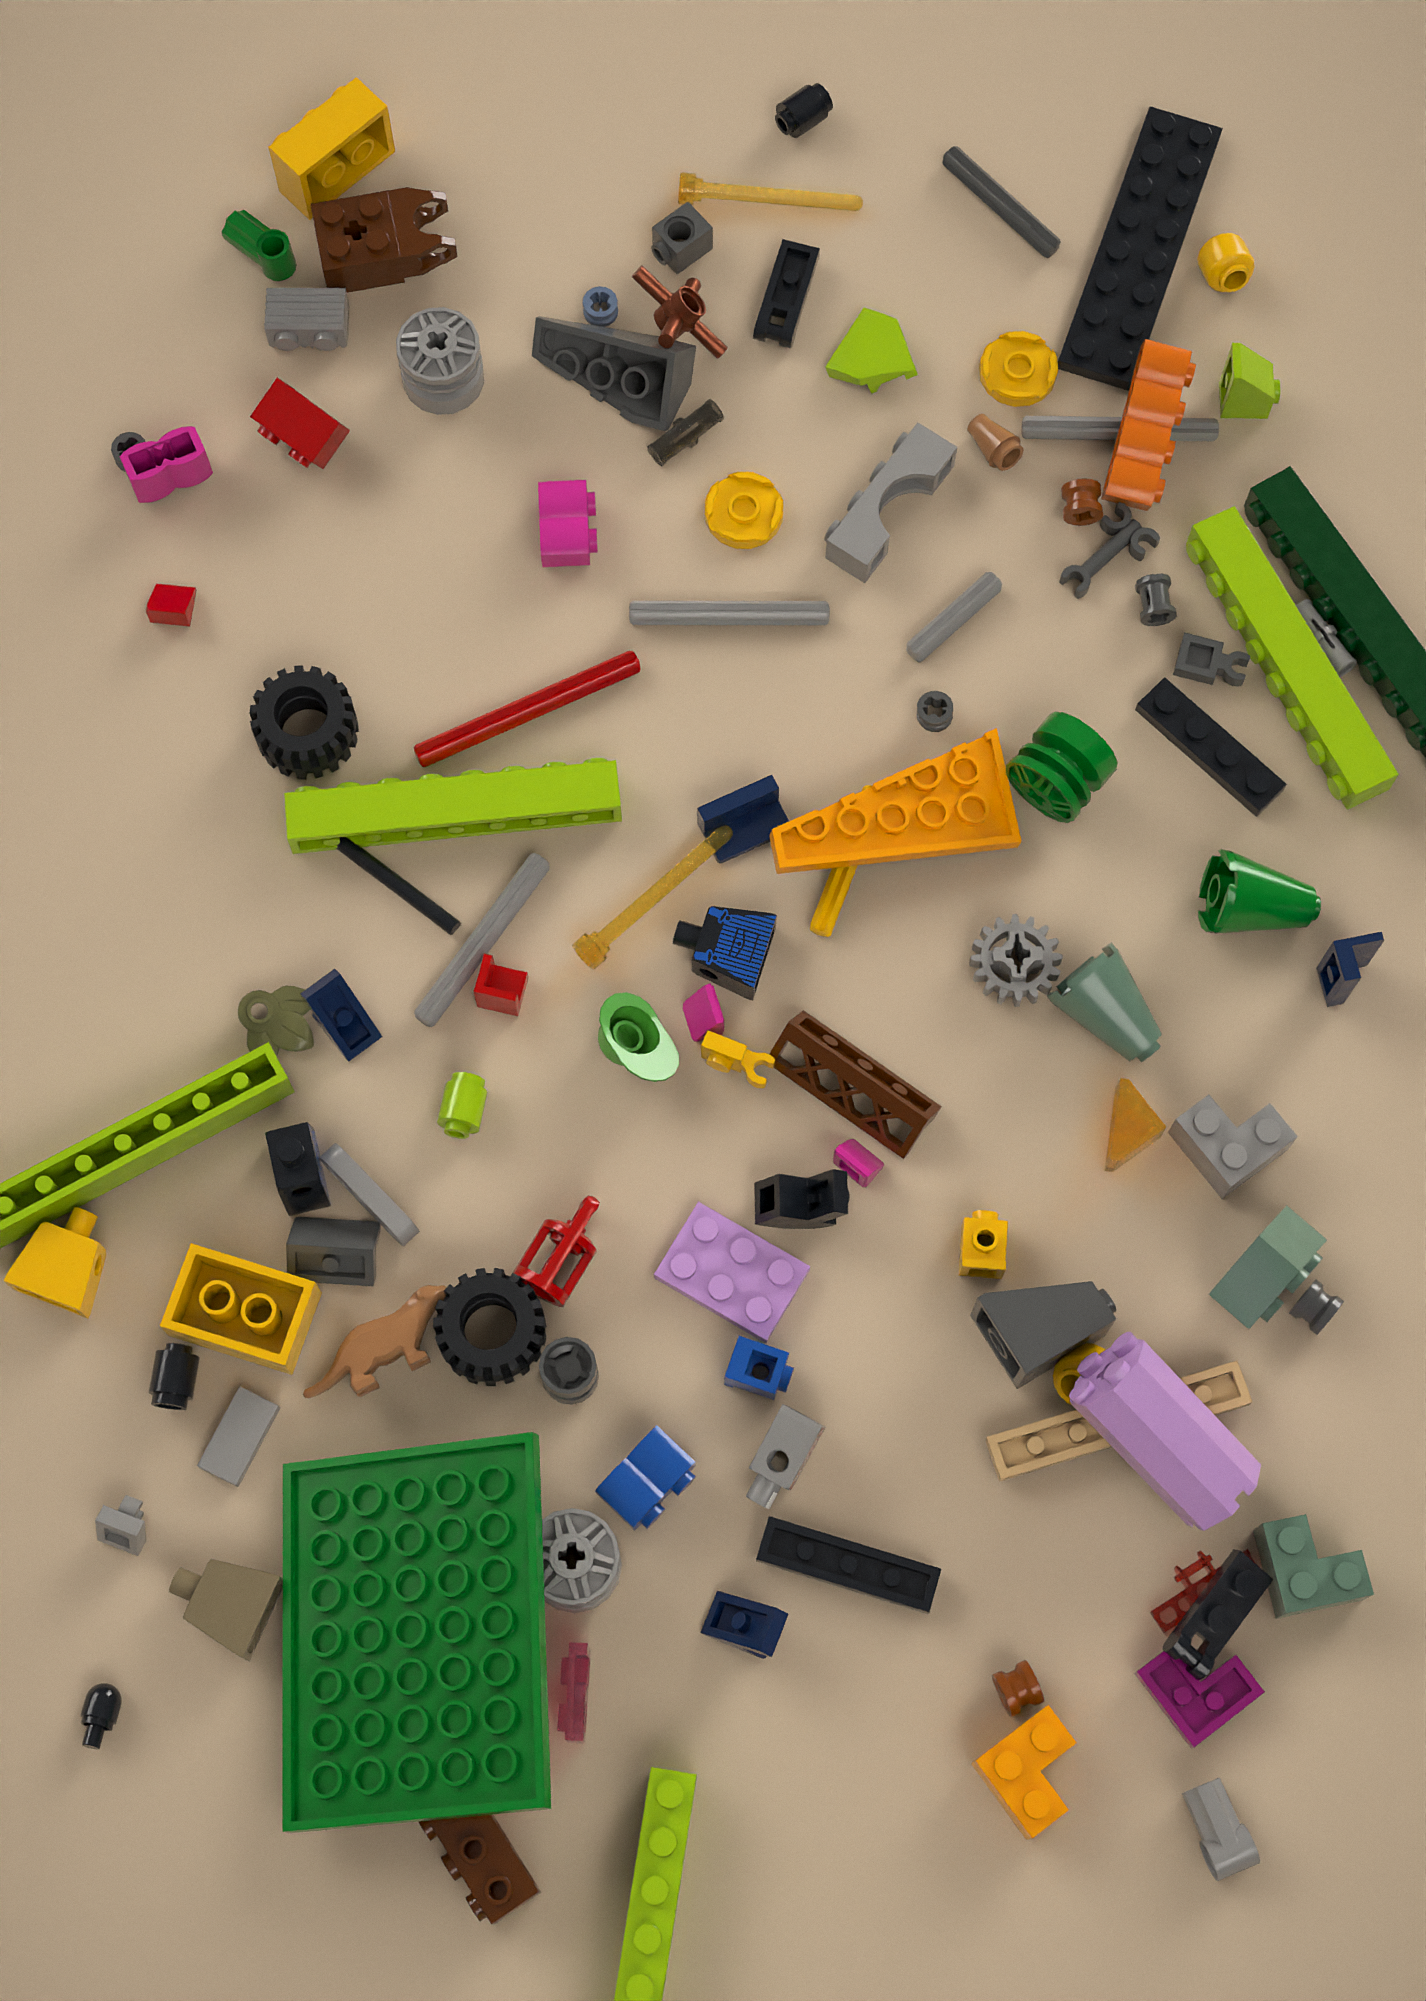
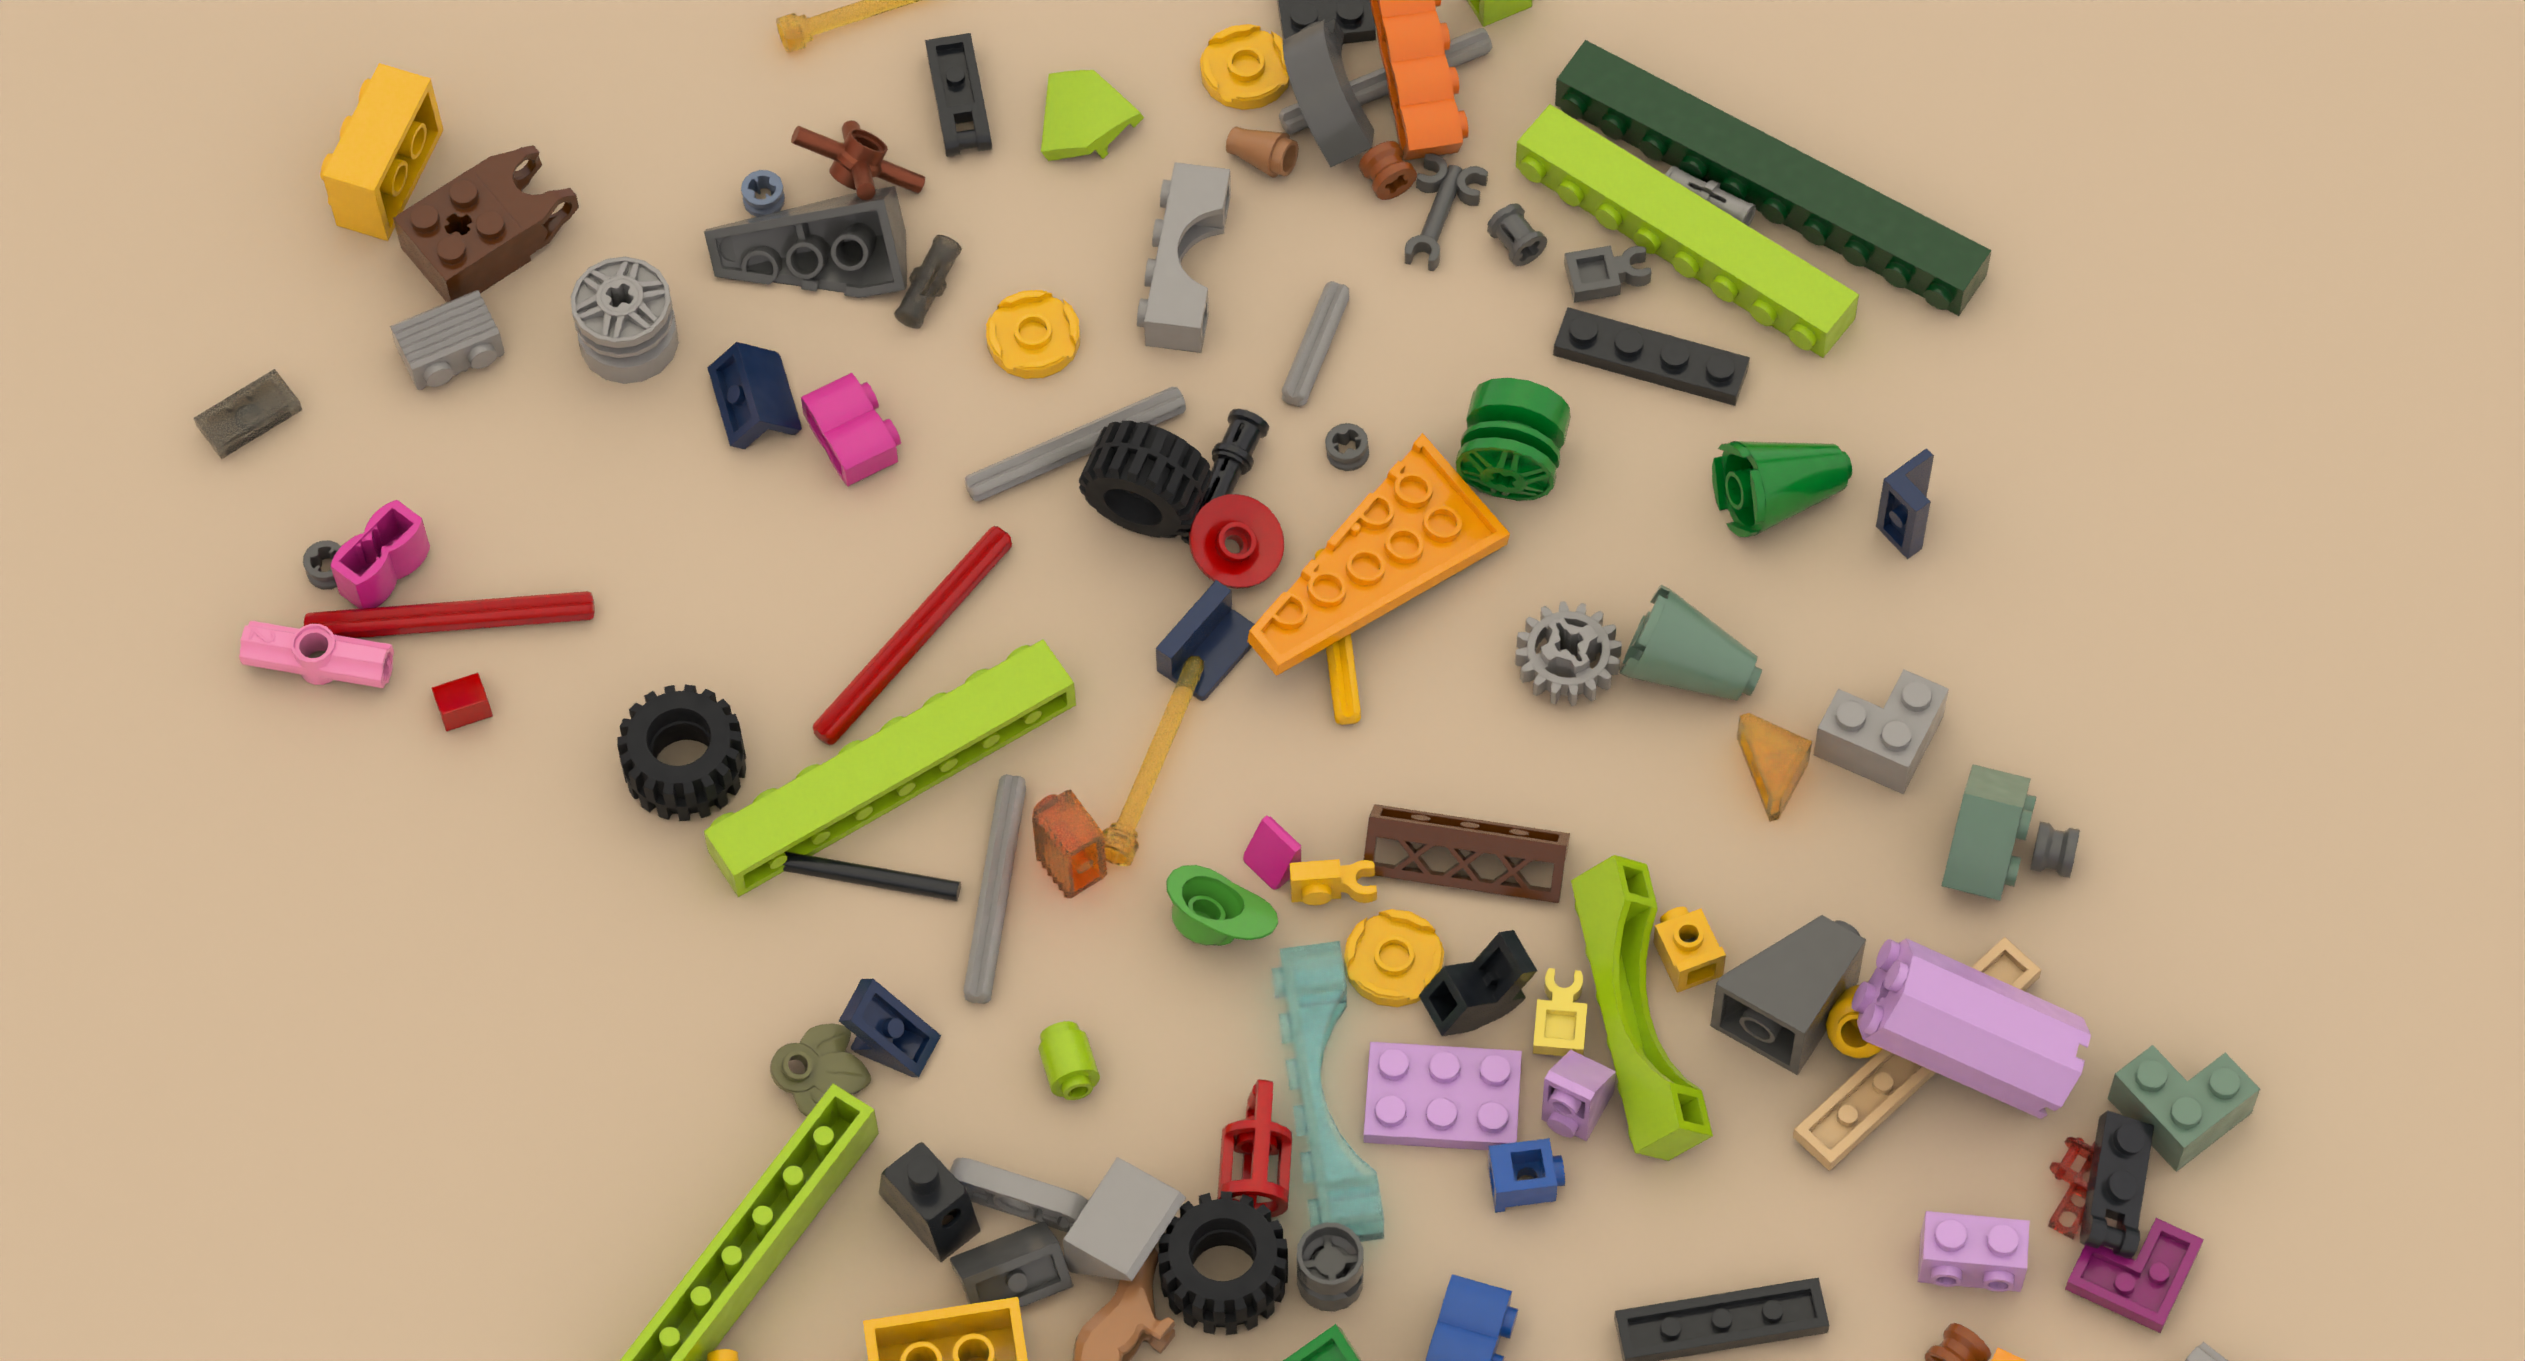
camera: 25 degrees left, 10 degrees down
green piece [221,209,297,281] -> none
red brick [250,377,350,469] -> none
red panel [474,953,529,1016] -> none
dark grey brick [651,202,713,274] -> none
black torso [673,906,777,1001] -> none
light grey torso [746,1404,826,1509] -> none
dark pink slope [833,1139,884,1188] -> none
none -> clear smoke plate [194,369,302,459]
none -> bright pink piece [239,621,394,688]
none -> red axle [304,591,595,638]
none -> dark blue panel [707,342,802,449]
none -> clear orange brick [1032,790,1108,899]
none -> light grey slope [1063,1157,1186,1281]
none -> black tyre [1079,420,1212,538]
none -> black pin [1180,409,1269,545]
none -> red dish [1189,494,1284,589]
none -> clear light blue arch [1271,941,1384,1242]
none -> dark grey arch [1283,19,1374,167]
none -> yellow tile [1344,909,1444,1007]
none -> light yellow plate [1533,968,1587,1056]
none -> lavender slope [1541,1050,1616,1141]
none -> lime arch [1571,855,1713,1161]
none -> lavender brick [1918,1211,2030,1292]

